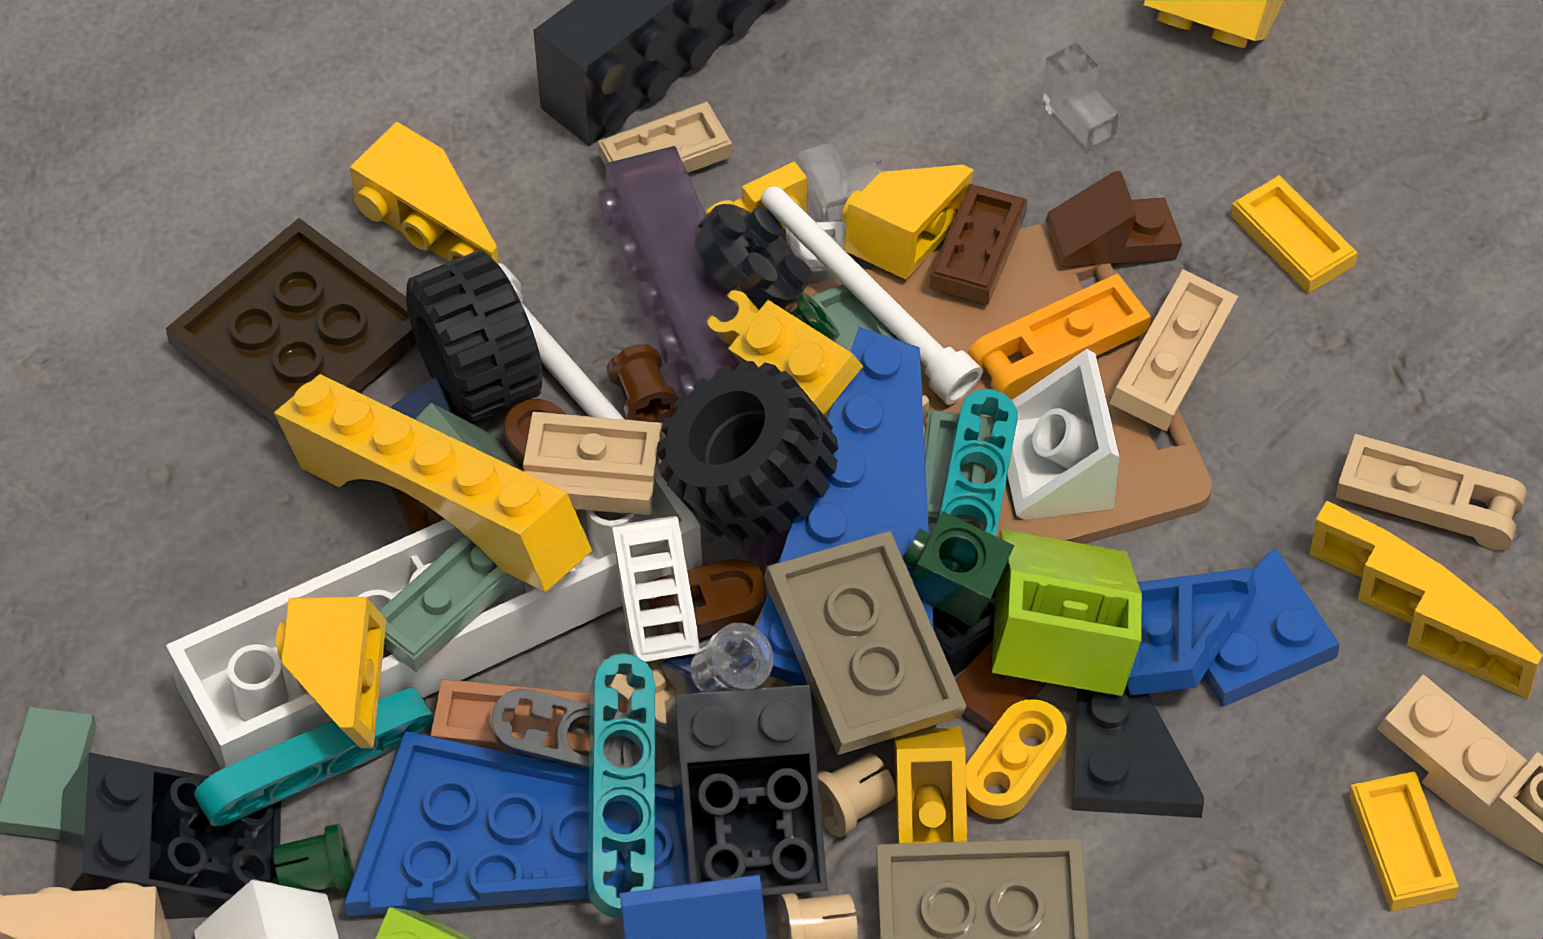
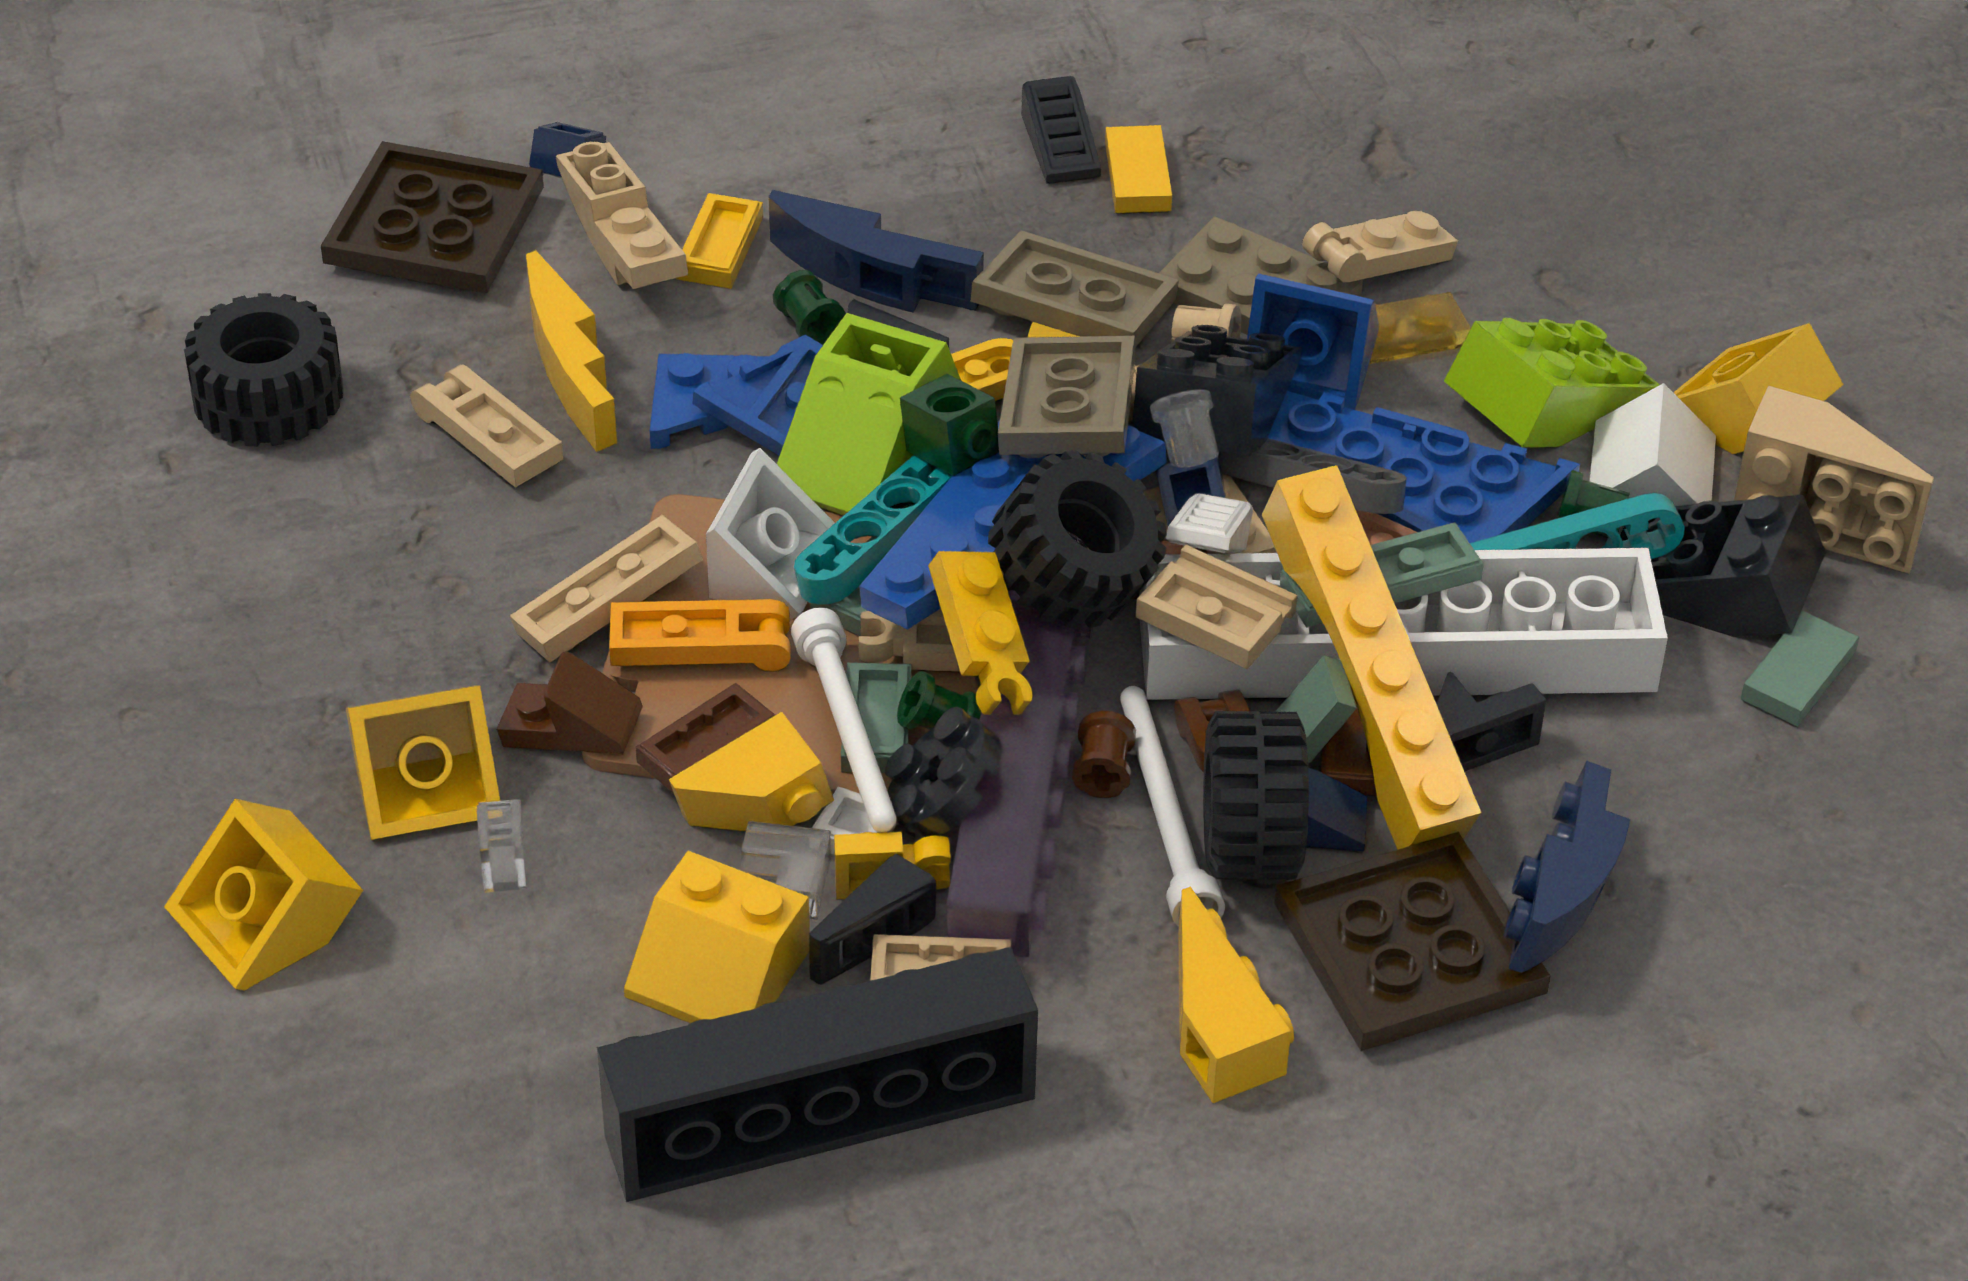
camera: 155 degrees left, 10 degrees down
yellow slope [276,597,387,748] -> none
teal beam [588,653,655,918] -> none
yellow tile [1230,175,1358,294] -> none
none -> yellow slope [346,685,503,840]
none -> yellow slope [624,850,810,1023]
none -> dark blue slope [769,190,984,313]
none -> dark green bush [773,270,846,345]
none -> black slope [809,854,936,985]
none -> black slope [1437,672,1546,772]
none -> dark blue slope [1504,761,1630,973]

